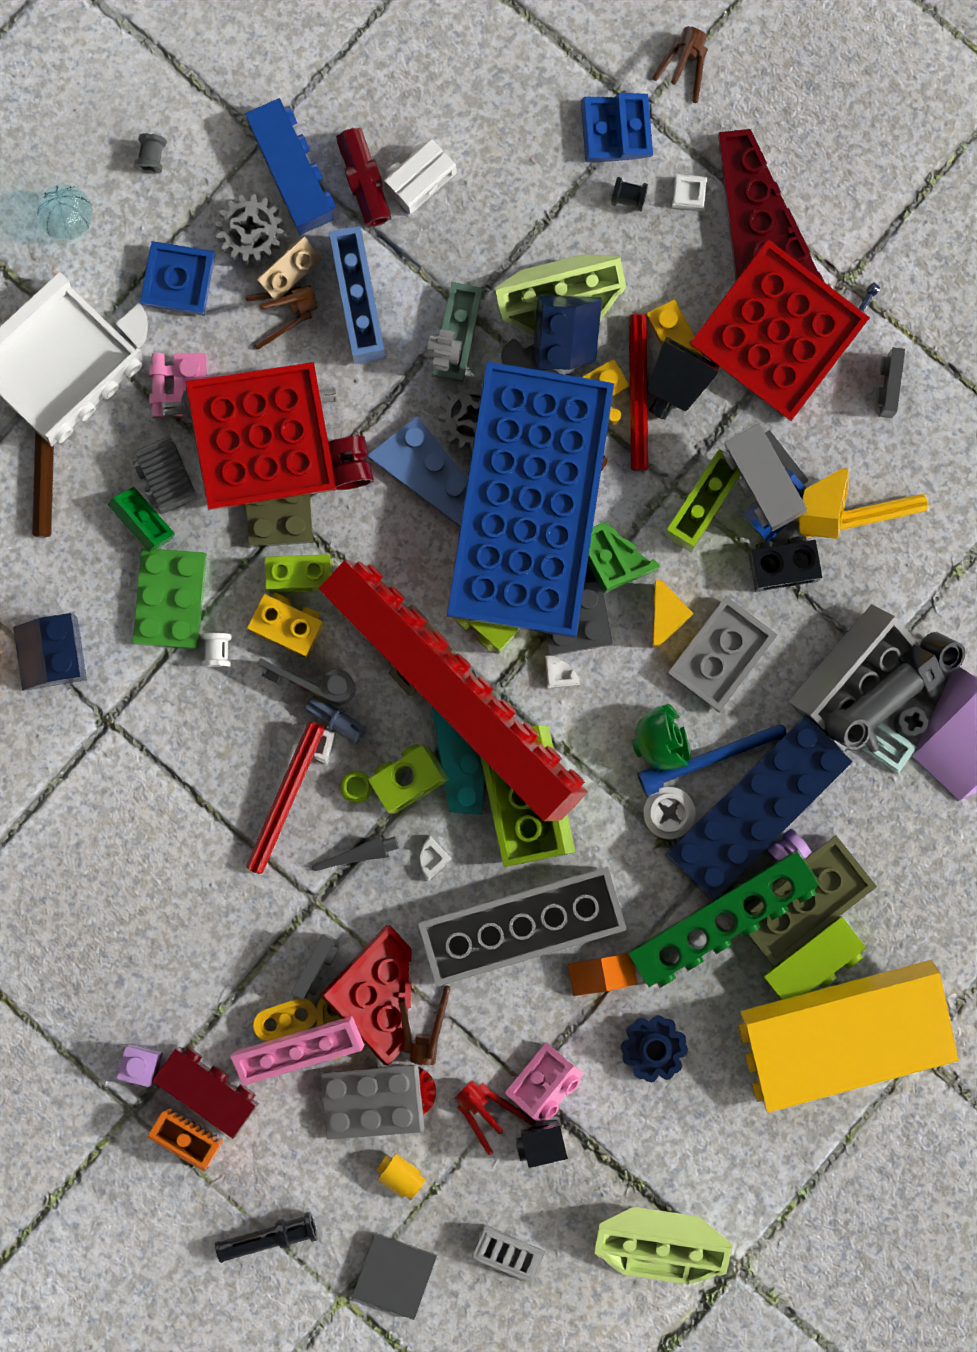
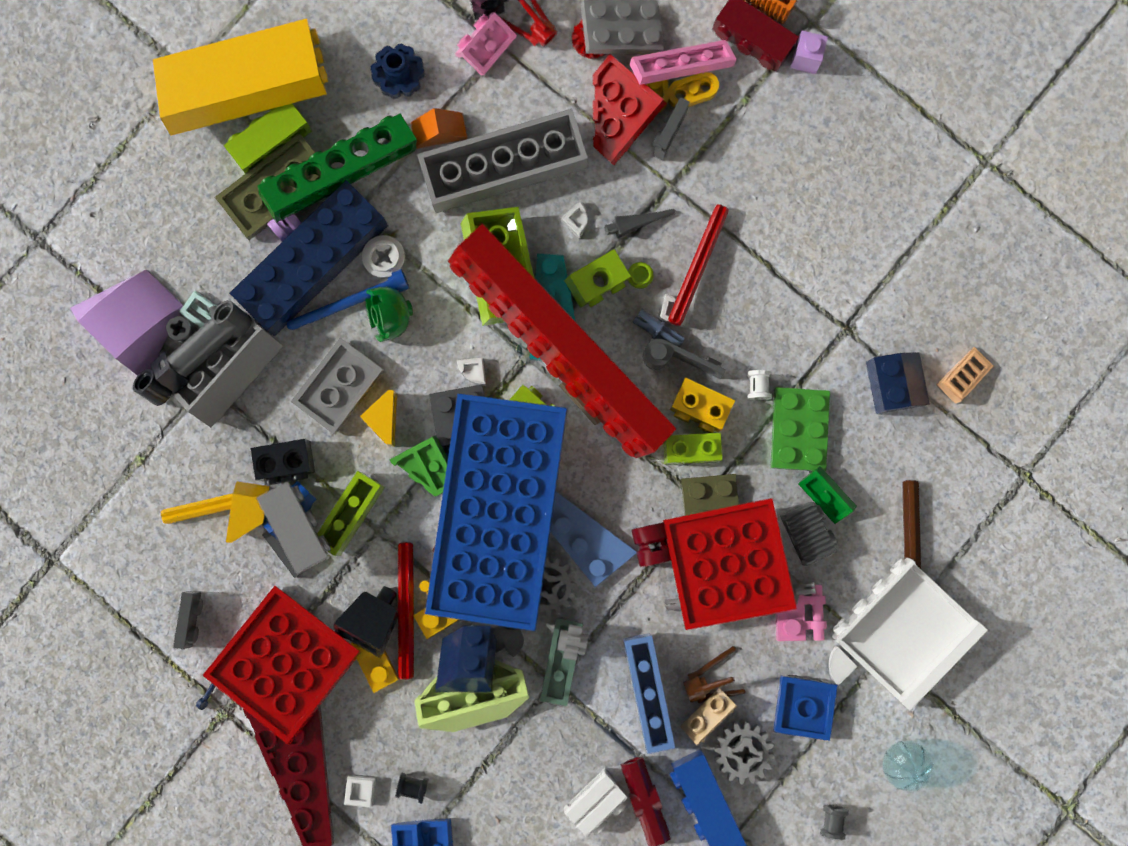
camera: 175 degrees right, 0 degrees up
reddish brown plant [399,986,450,1065] -> none

